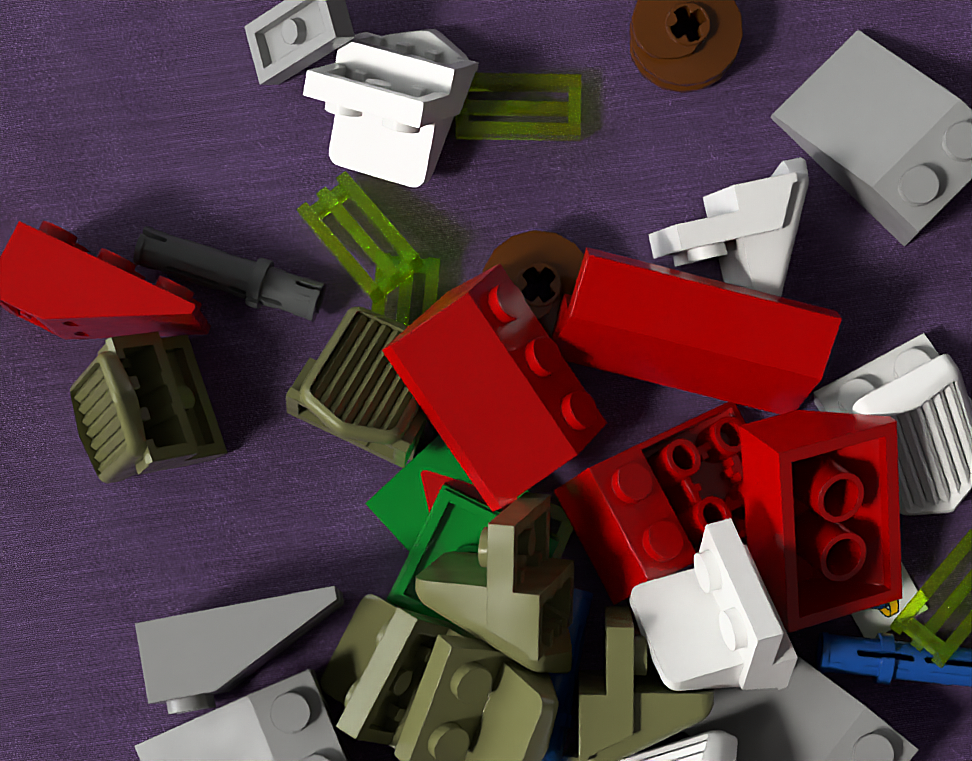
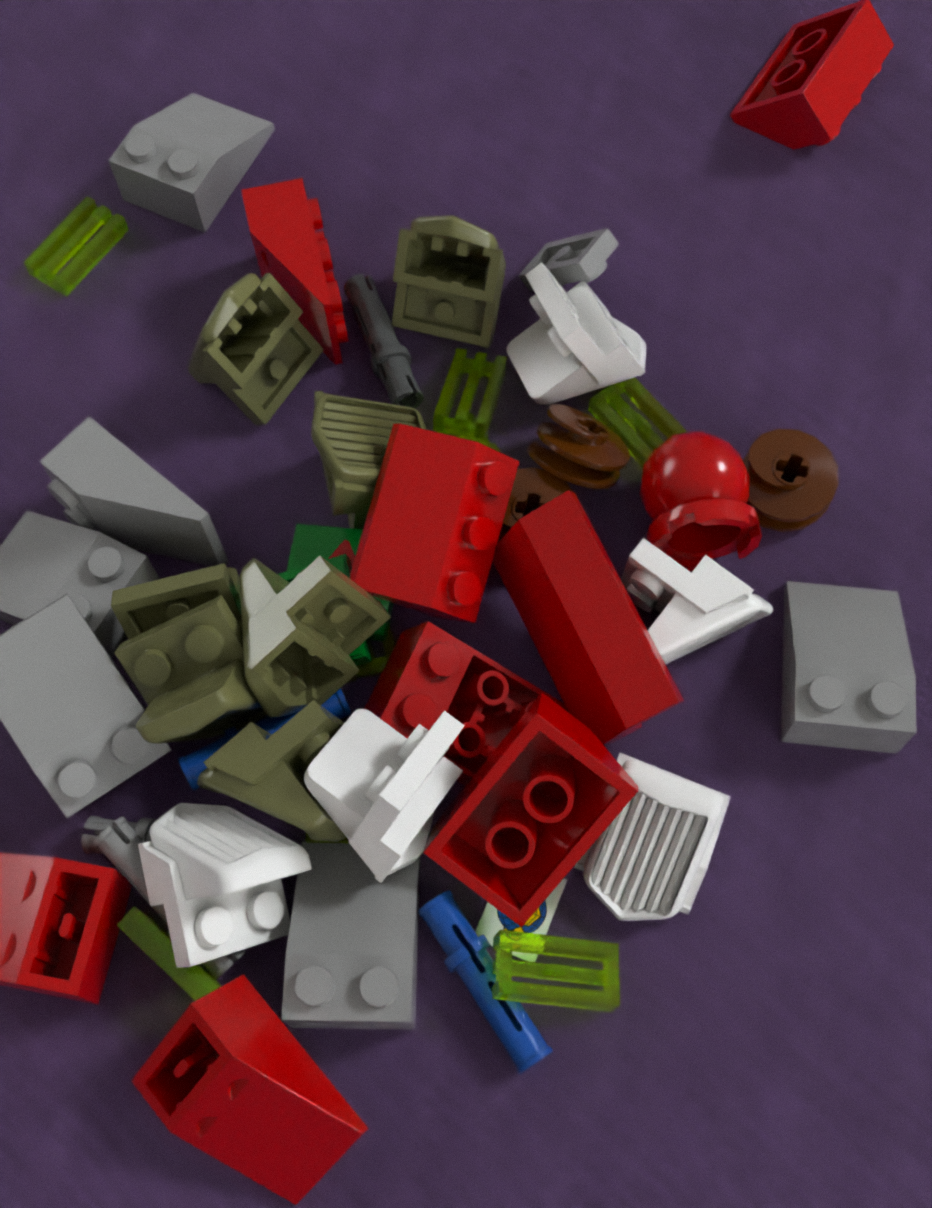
camera: 55 degrees right, 15 degrees down
none -> olive piece [392,215,506,348]
none -> reddish brown piece [527,404,630,489]
none -> red tile [640,431,762,572]

